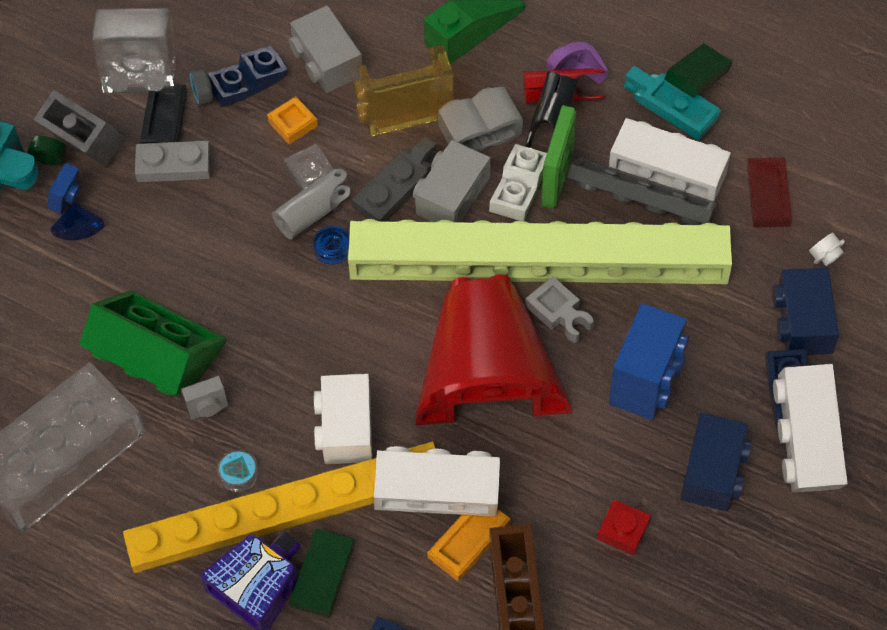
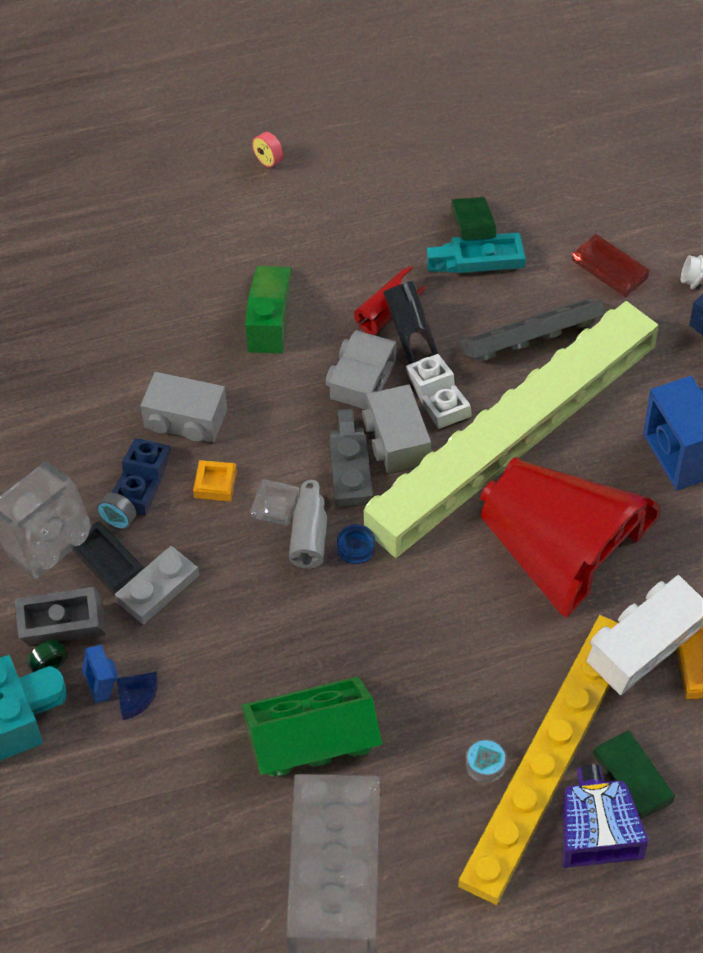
camera: 45 degrees left, 5 degrees down
light grey plate [181,376,228,420] -> none
white brick [314,374,372,464] -> none
clear yellow panel [353,44,454,136] -> none
light grey plate [525,276,594,343] -> none
bright green tile [542,105,576,209] -> none
medium lavender hair [546,42,608,84] -> none
white brick [609,118,731,202] -> none

